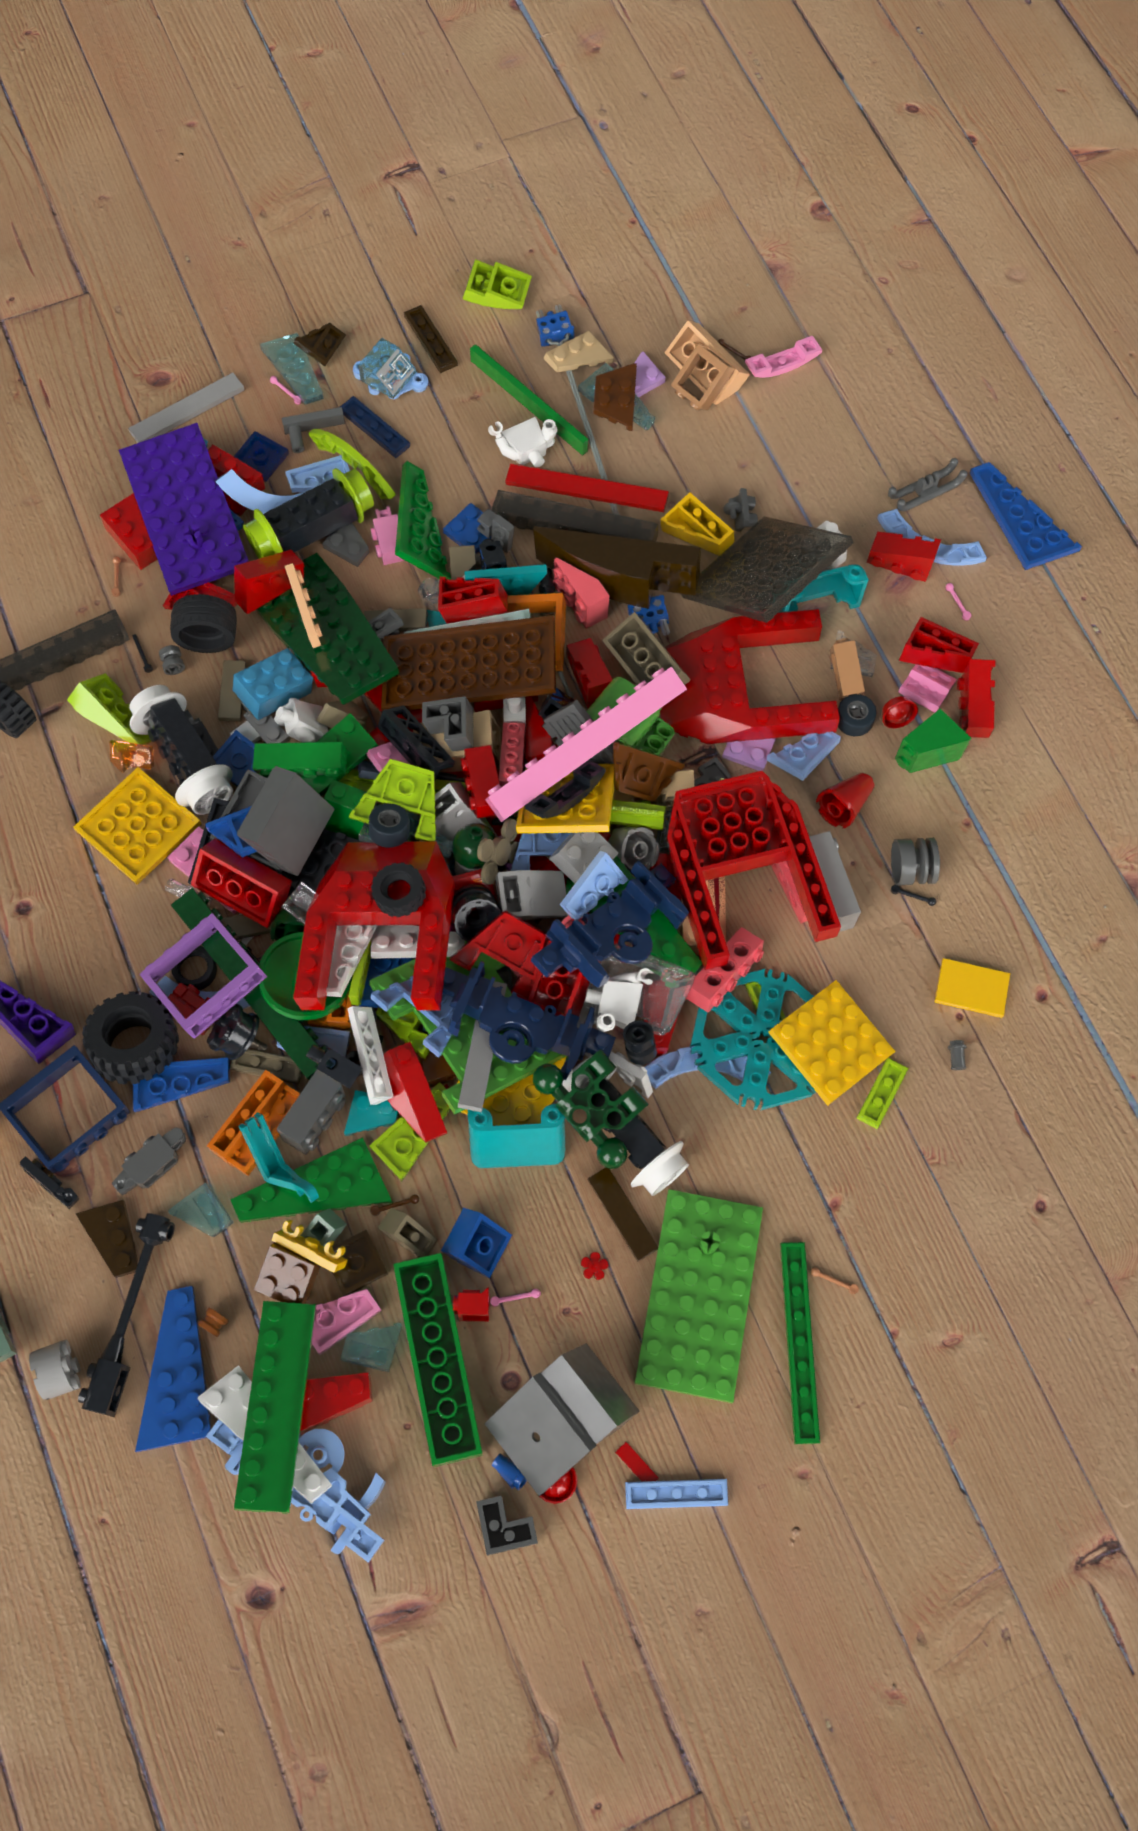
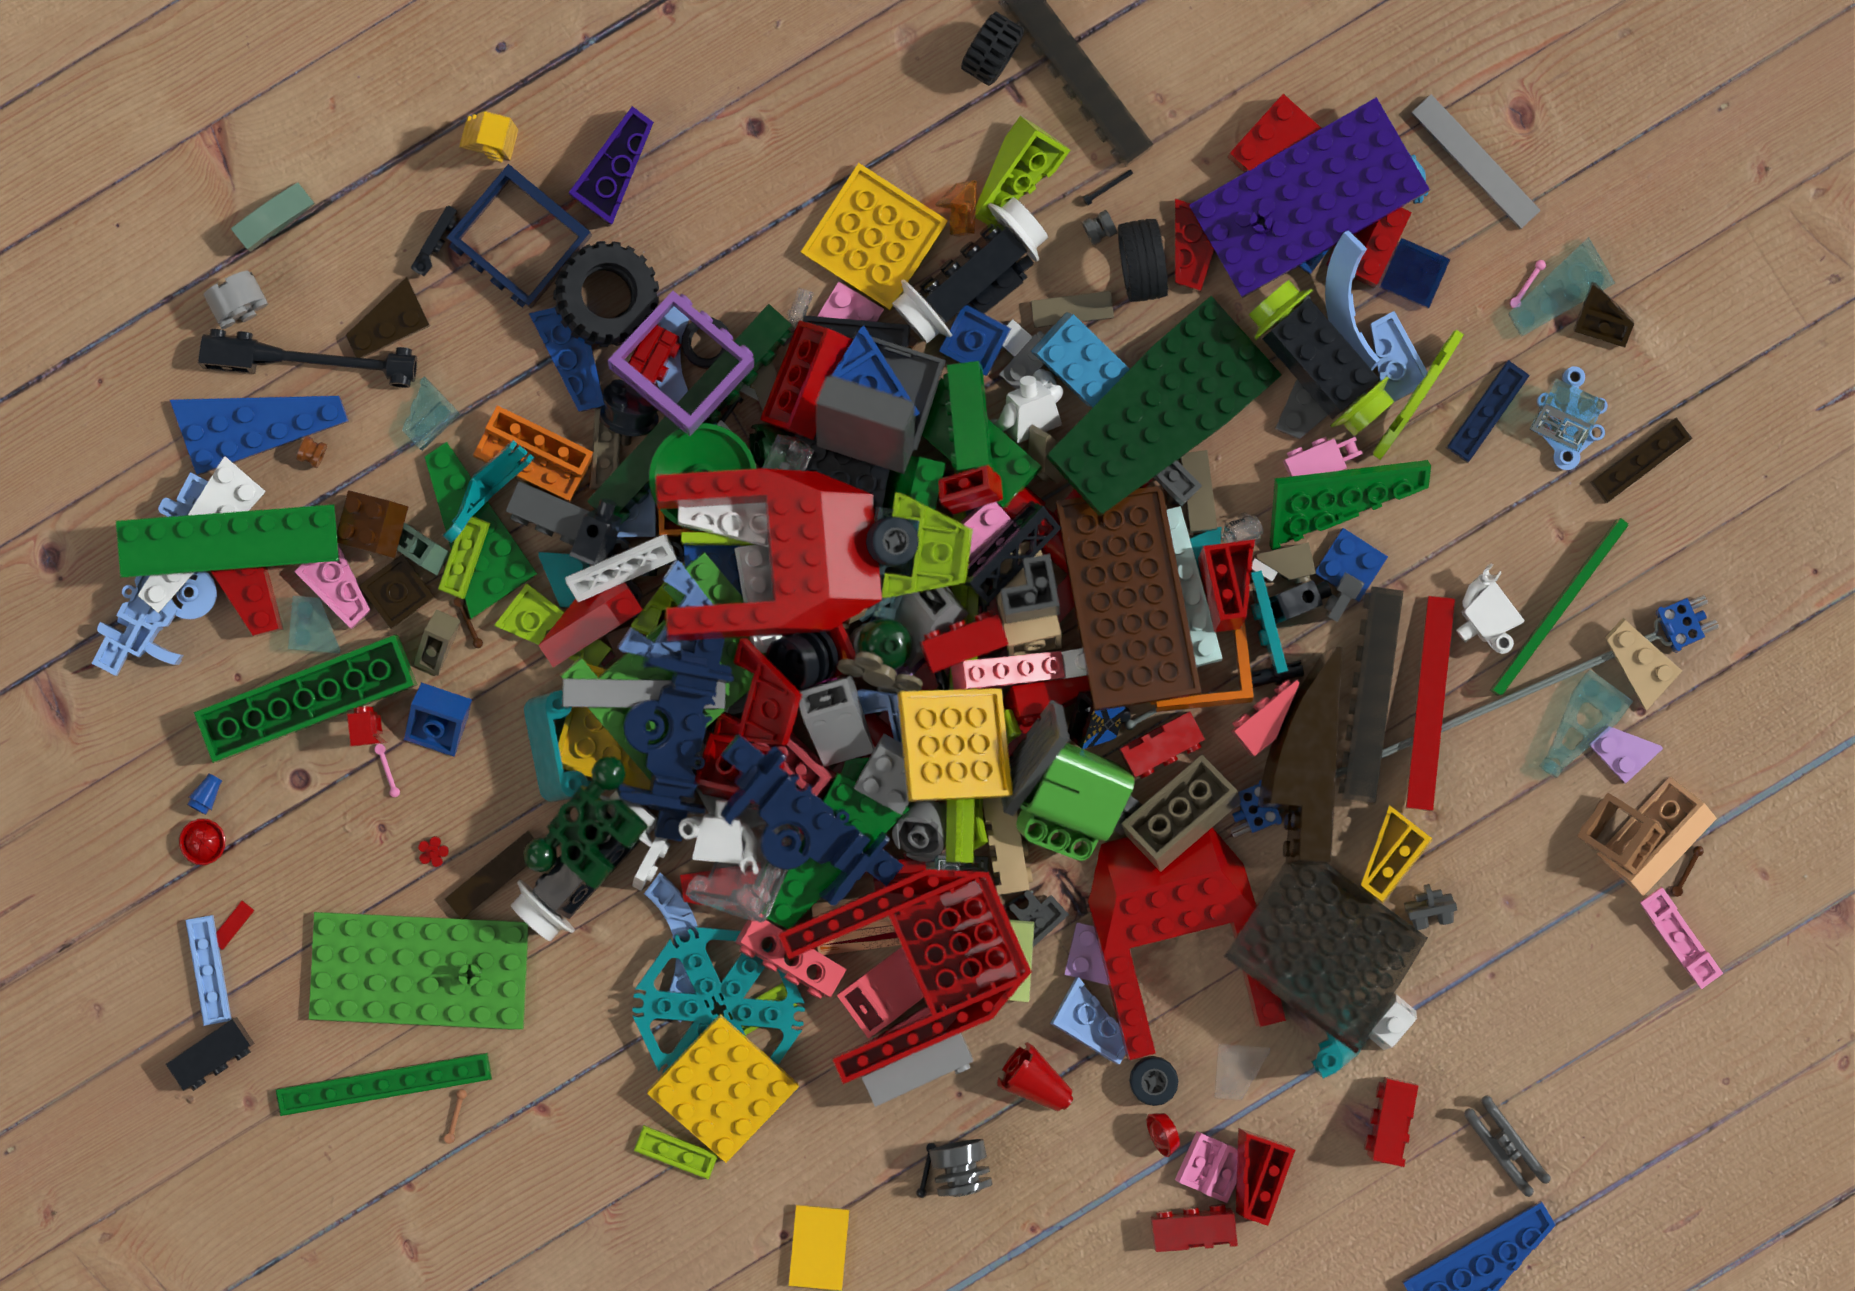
camera: 80 degrees right, 20 degrees up
nougat hinge [111,556,121,597] -> none
dark grey hinge [112,1127,187,1195] -> none
red wedge [234,550,304,615] -> none
yellow plate [271,1219,347,1273] -> none
dark grey piece [282,407,345,453] -> none
light nougat wing [285,563,322,648] -> none
black tyre [371,862,427,917] -> none
lime slope [463,259,532,309] -> none
dark grey brick [476,1496,538,1556] -> none
container [484,1343,640,1496] -> none
bright pink brick [485,667,687,822] -> none
black slope [525,760,606,818] -> none
light blue wing [560,850,628,920] -> none
reddish brown wing [593,363,637,431] -> none
reddish brown wing [613,742,685,802] -> none
black wheel [623,1020,657,1065] -> none
medium nougat window [829,638,865,701] -> none
light blue tile [877,509,987,566] -> none
green slope [894,709,971,773] -> none
bright pink hinge [945,583,971,620] -> none
dark grey pin [948,1040,967,1070] -> none
none -> black brick [166,1017,255,1091]
none -> lime tile [438,516,490,599]
none -> coral slope [837,947,924,1039]
none -> red brick [938,465,1003,514]

